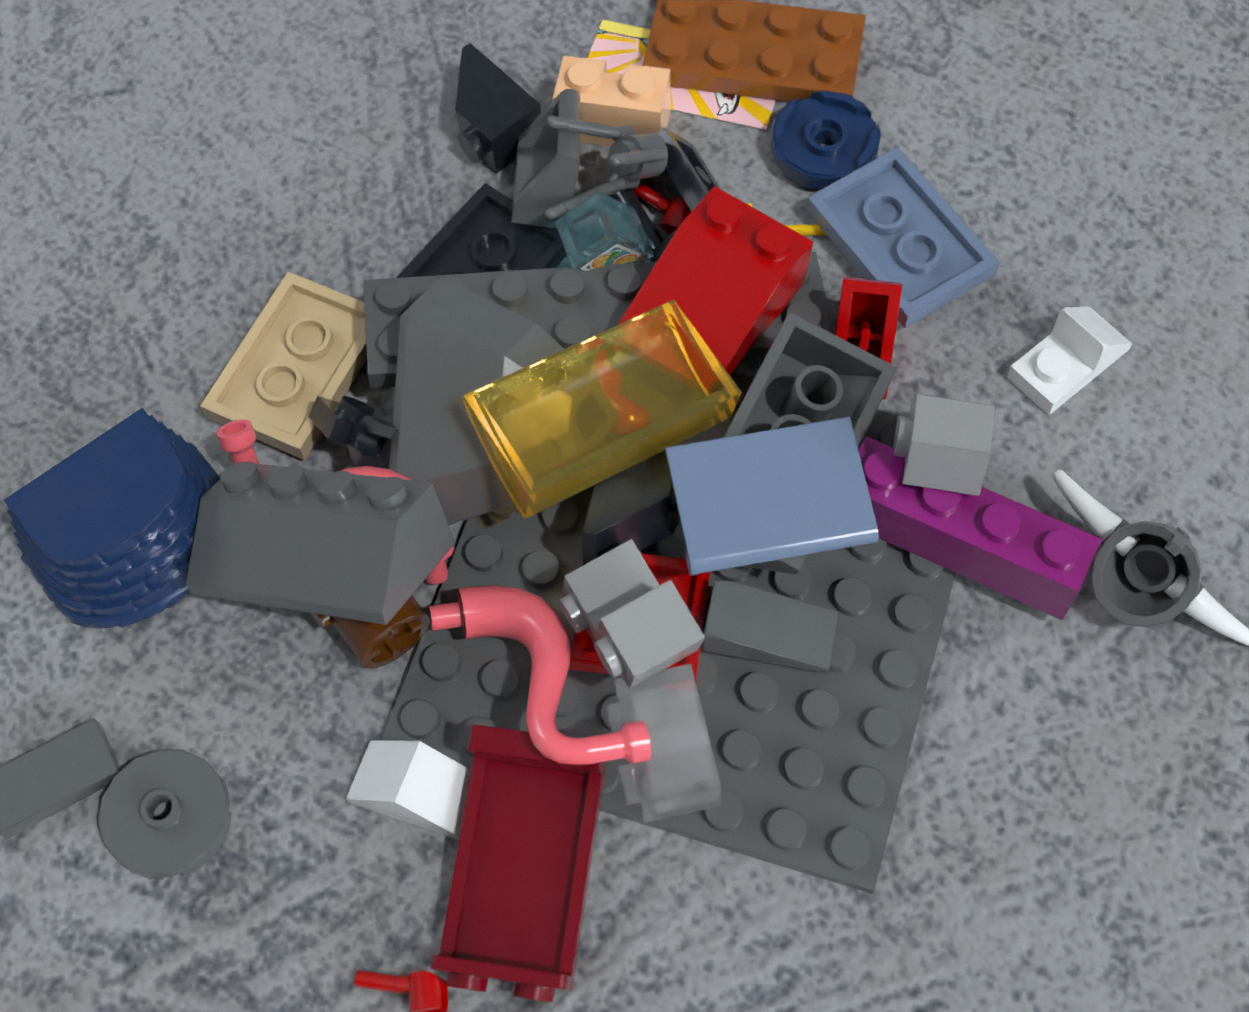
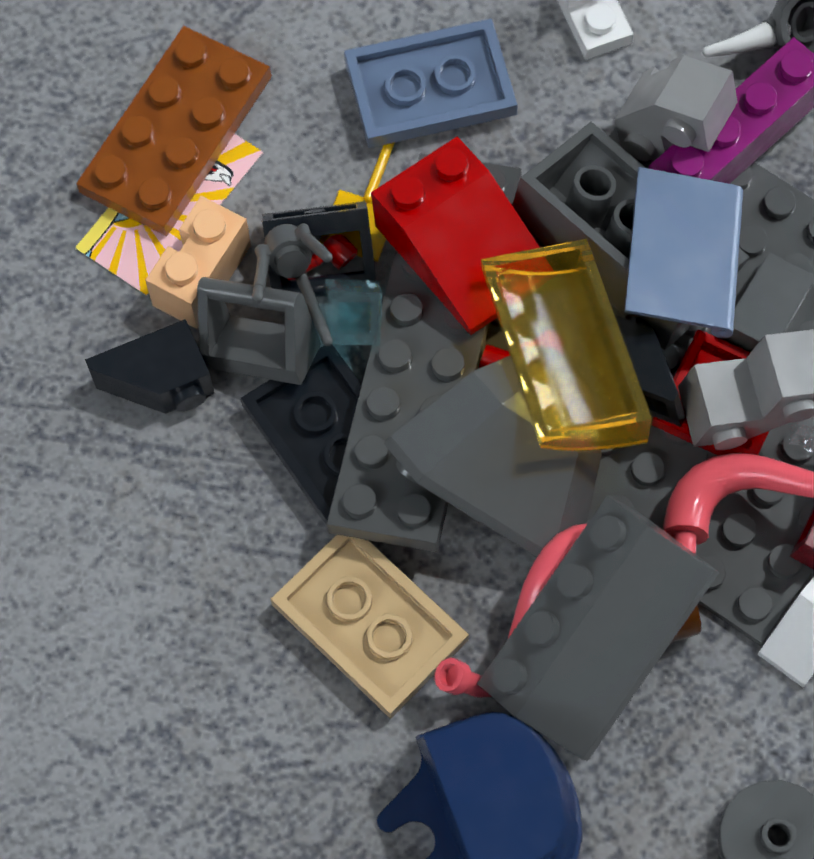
camera: 75 degrees left, 5 degrees up
black plate [308,396,397,468] -> none
dark blue plate [771,91,881,190] -> none
red slope [835,277,902,399] -> none

